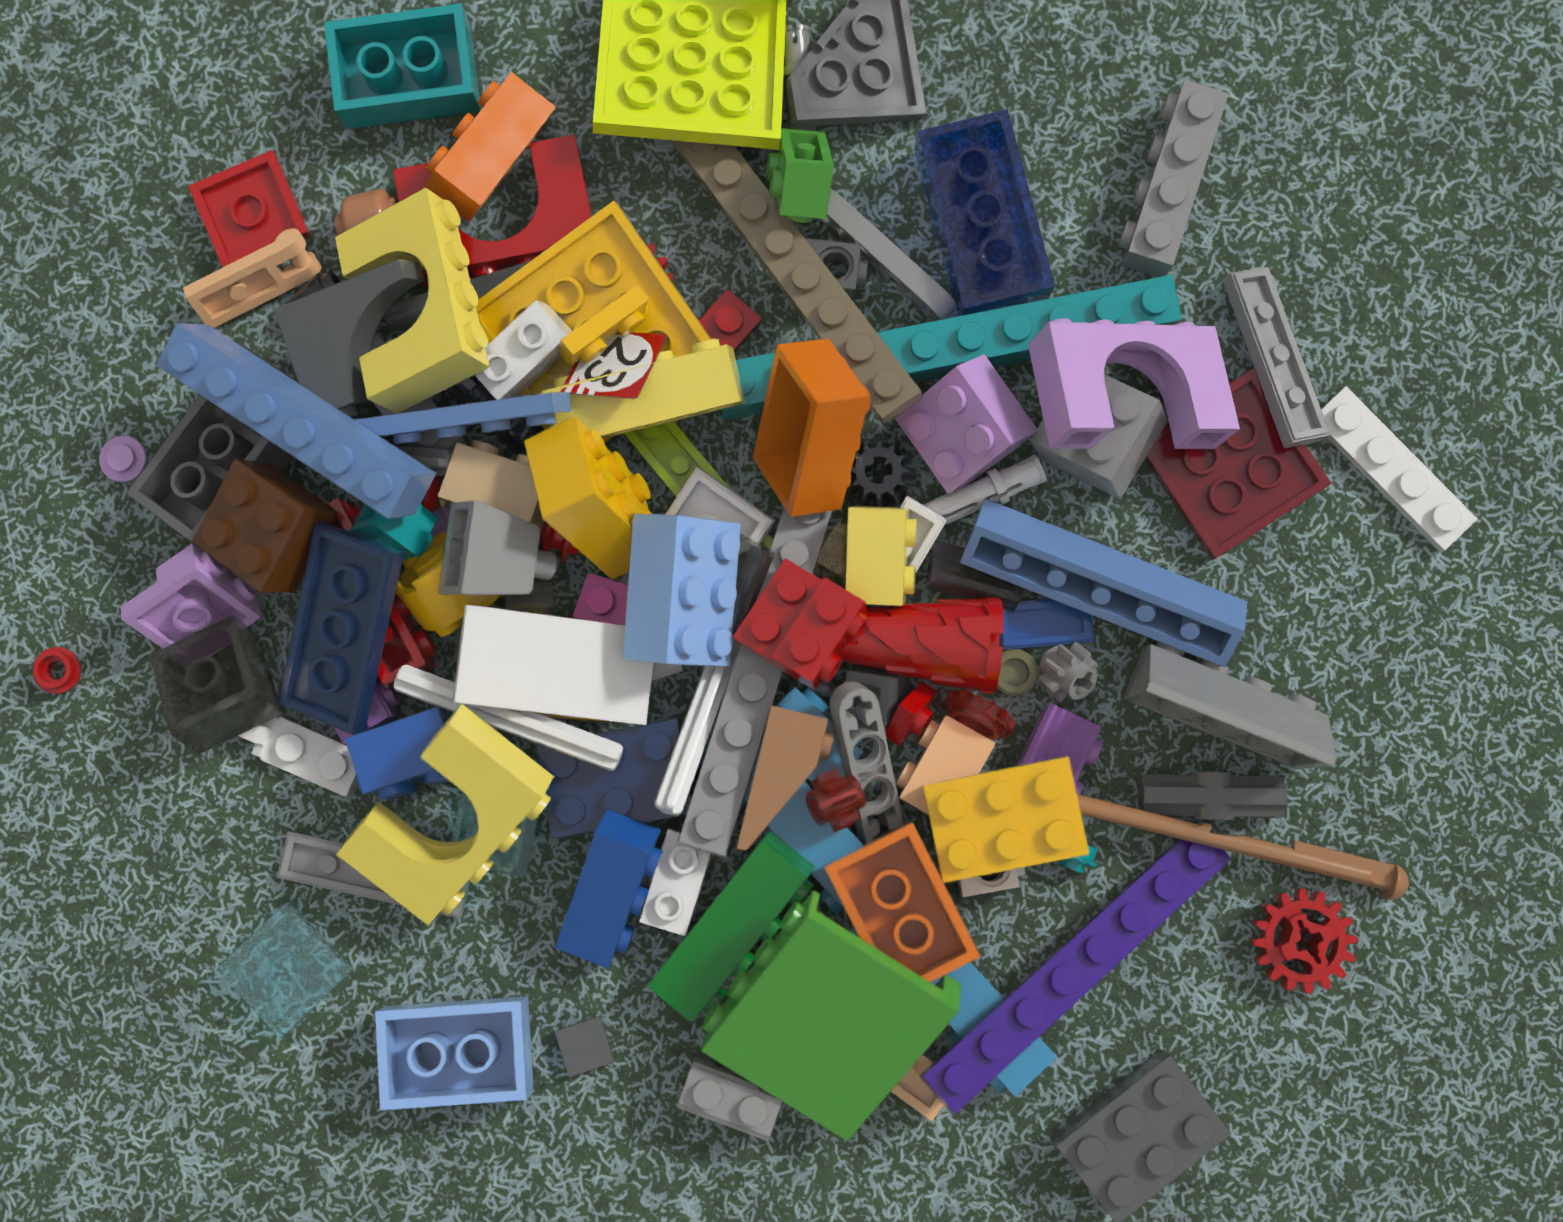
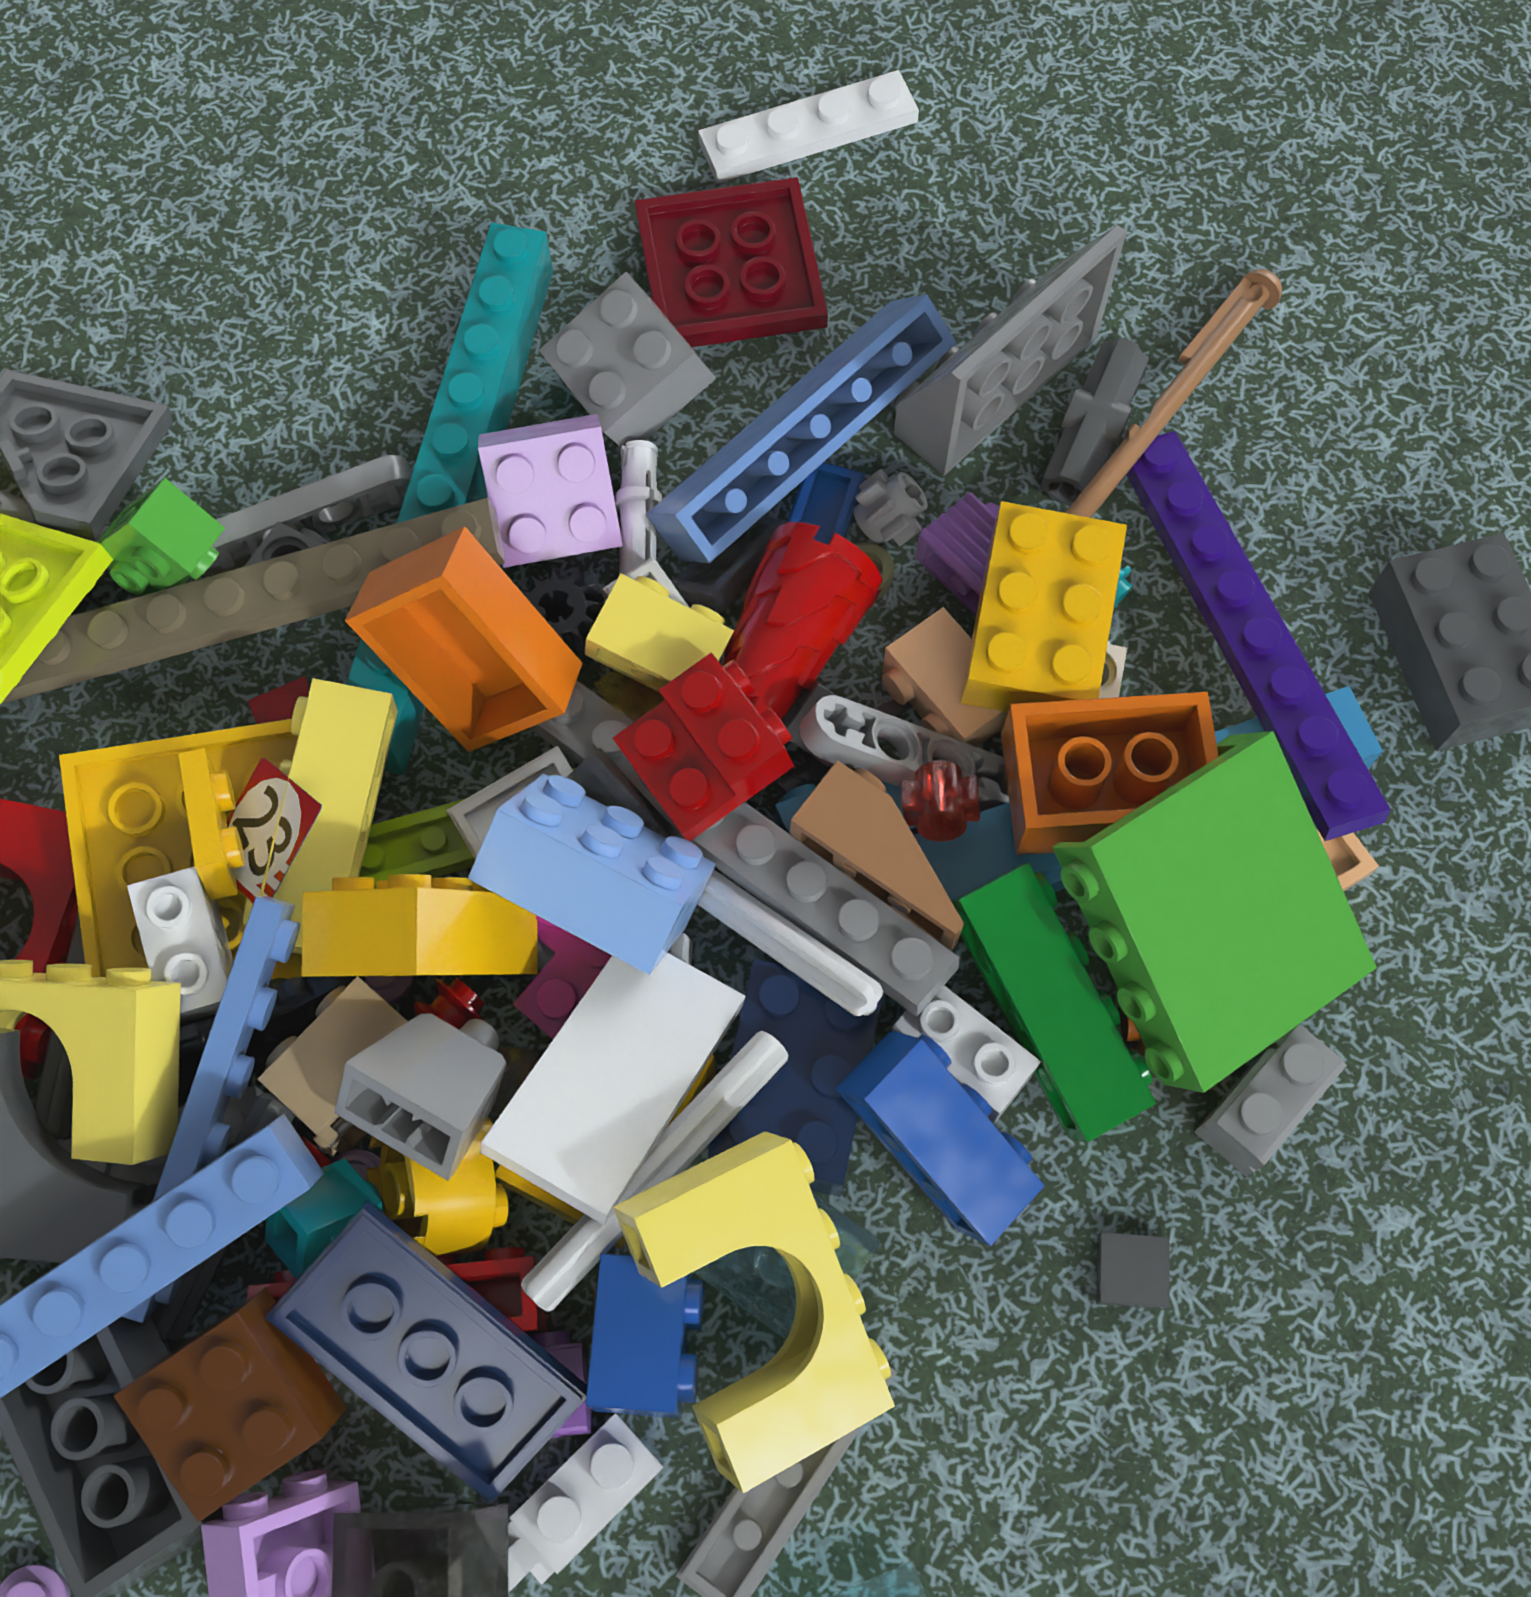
camera: 70 degrees left, 15 degrees down
light blue brick [375,996,534,1110] -> none
red plate [885,681,937,746] -> none
clear blue brick [914,109,1055,316] -> none
clear red gear [943,690,1017,740] -> none
lavender arch [1028,318,1240,449] -> none
light grey brick [1118,79,1229,277] -> none
light grey tile [1223,267,1331,449] -> none
red gear [1249,888,1358,994] -> none

